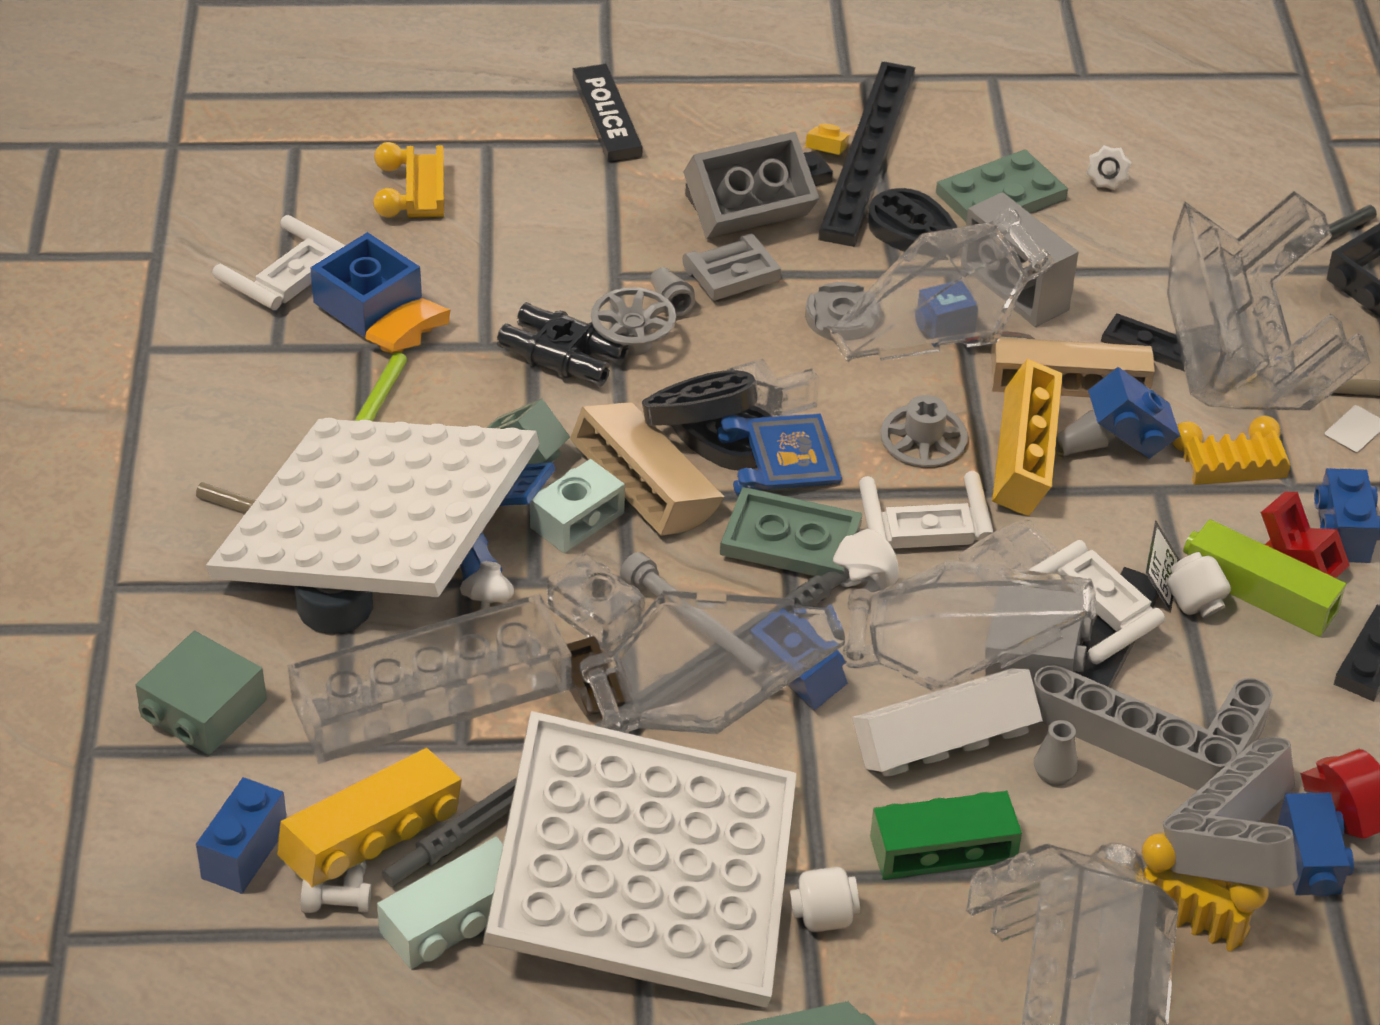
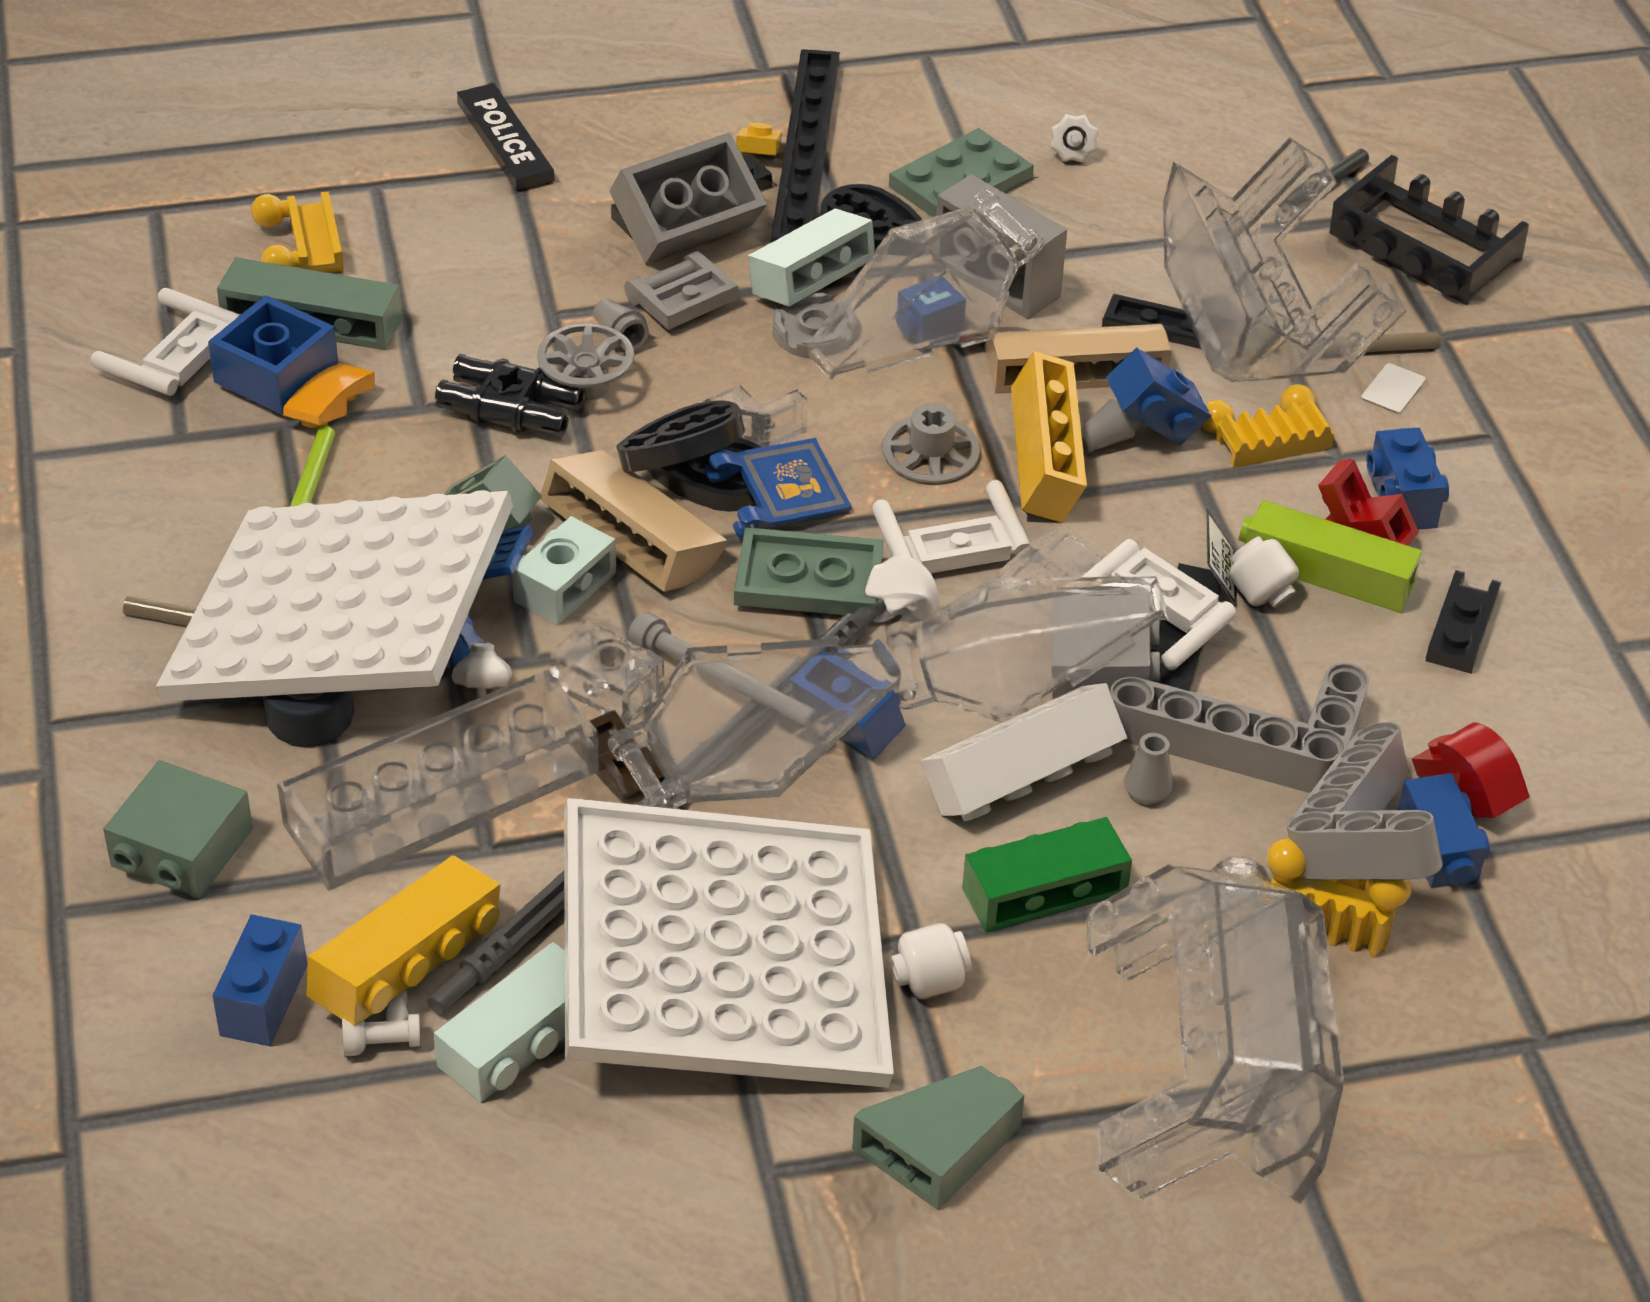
camera: 10 degrees left, 0 degrees up
none -> sand green brick [217,257,402,350]
none -> light aqua brick [748,209,875,307]

